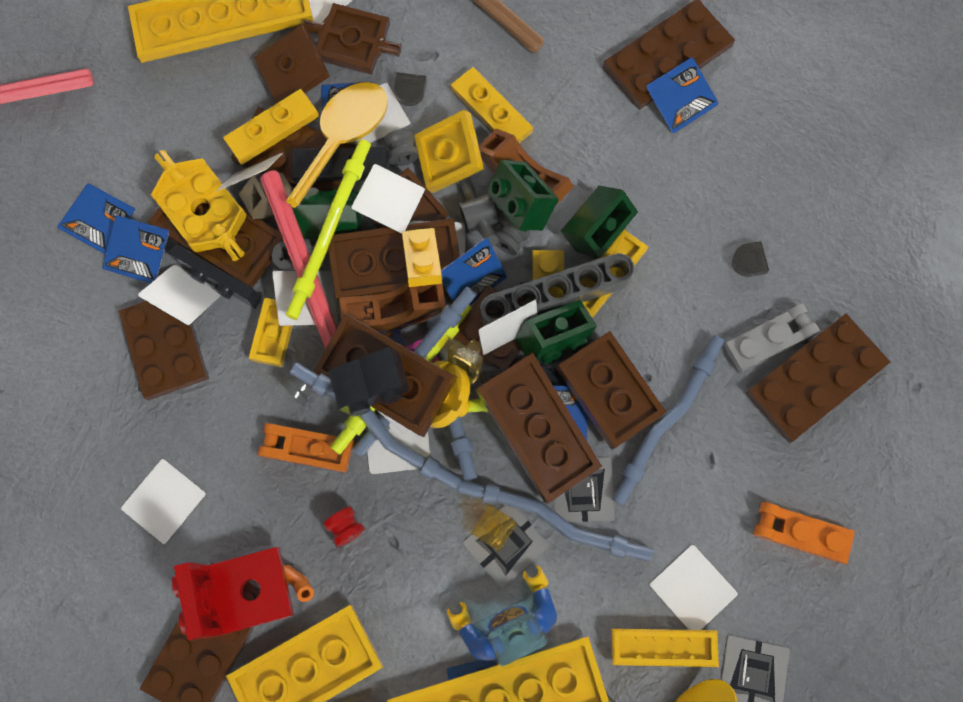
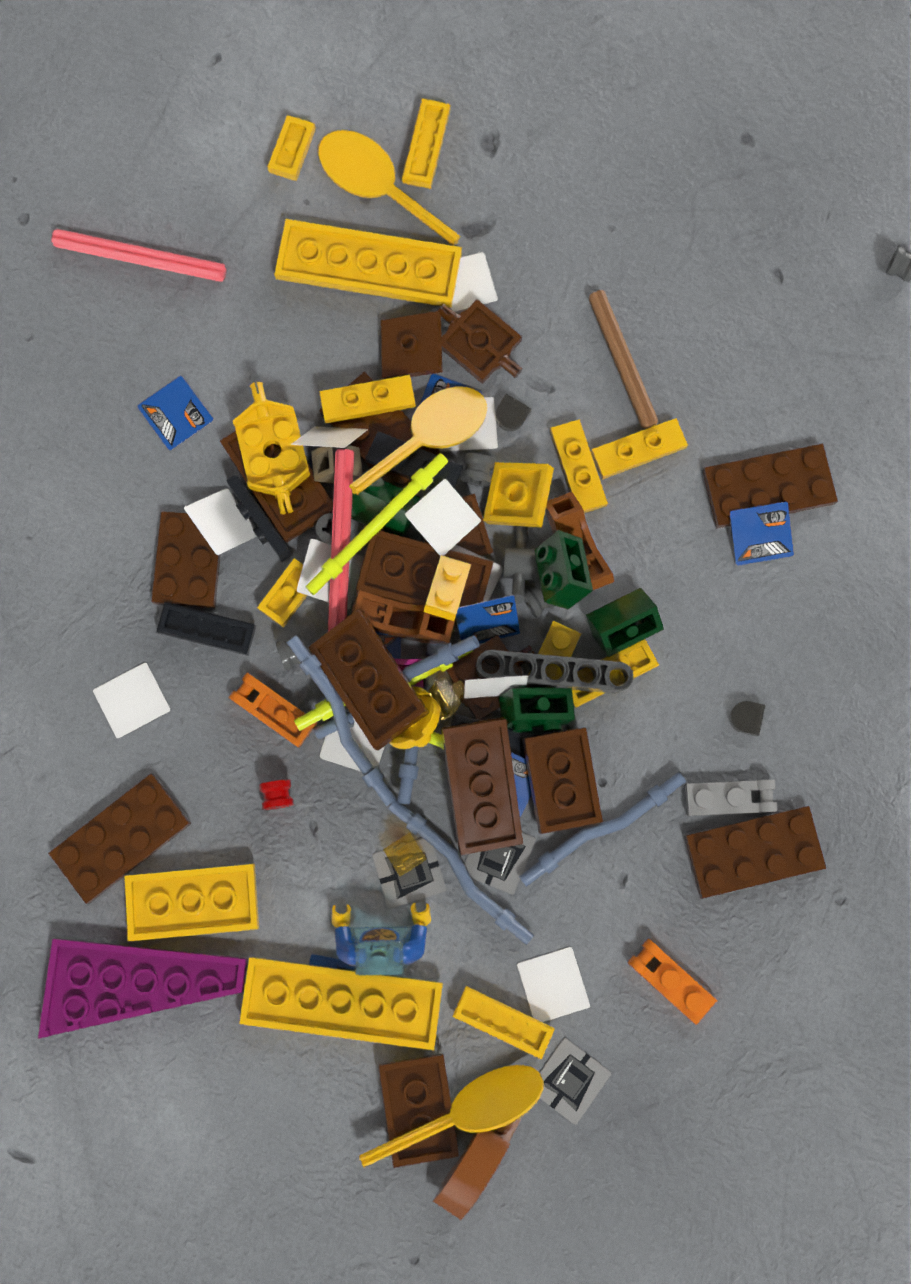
camera: 20 degrees right, 5 degrees up
blue sticker [102,215,169,284] -> none
red bracket [172,547,294,641] -> none
orange arm [284,565,314,602] -> none
black brick [328,347,410,416] -> none
none -> black plate [156,602,256,656]
none -> yellow plate [591,418,688,480]

